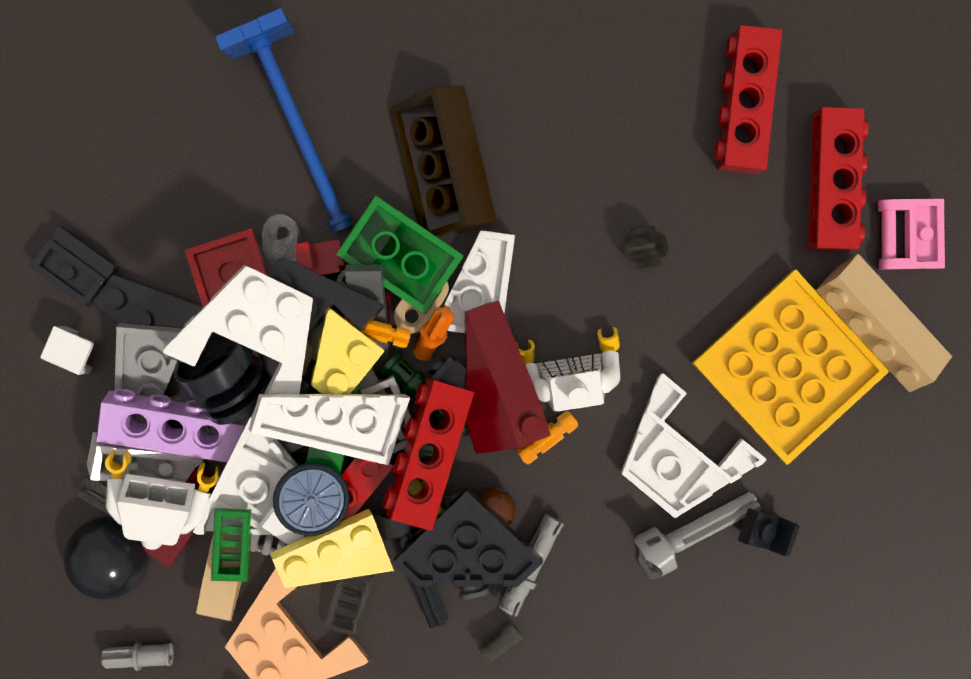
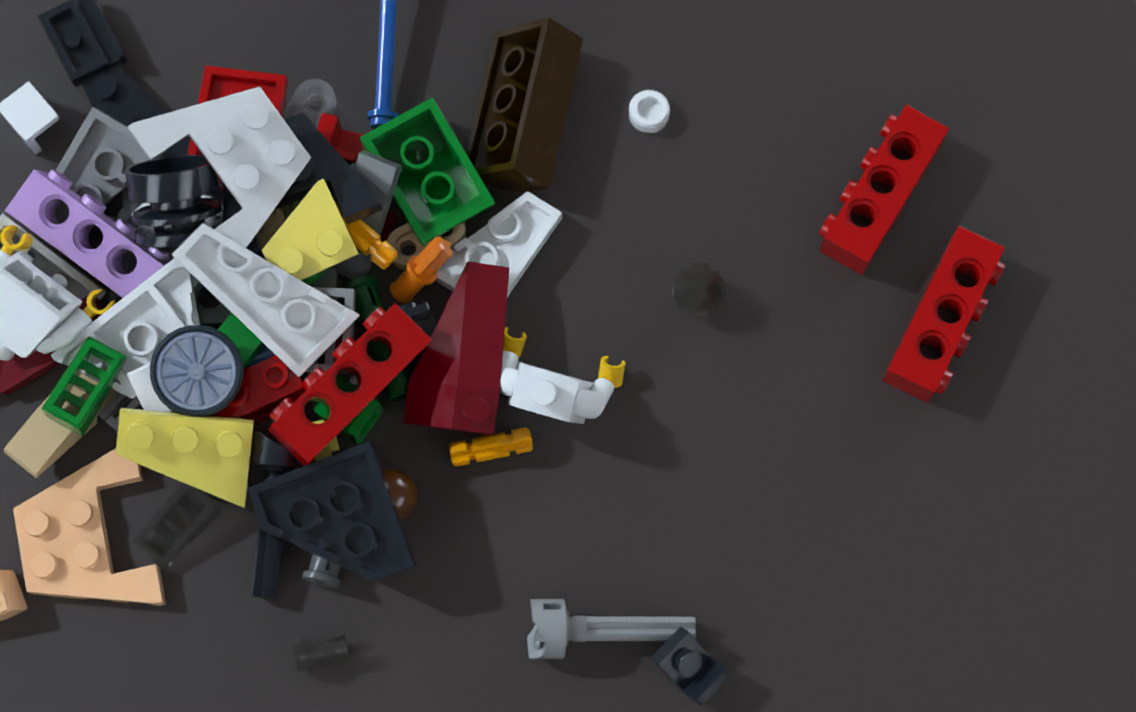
camera: 25 degrees right, 15 degrees down
light grey pin [497,514,564,616] -> none
white wing [620,373,767,518] -> none
yellow plate [692,269,890,465] -> none
tan brick [816,254,952,392] -> none
bright pink plate [878,199,945,270] -> none
none -> white tile [629,90,670,133]

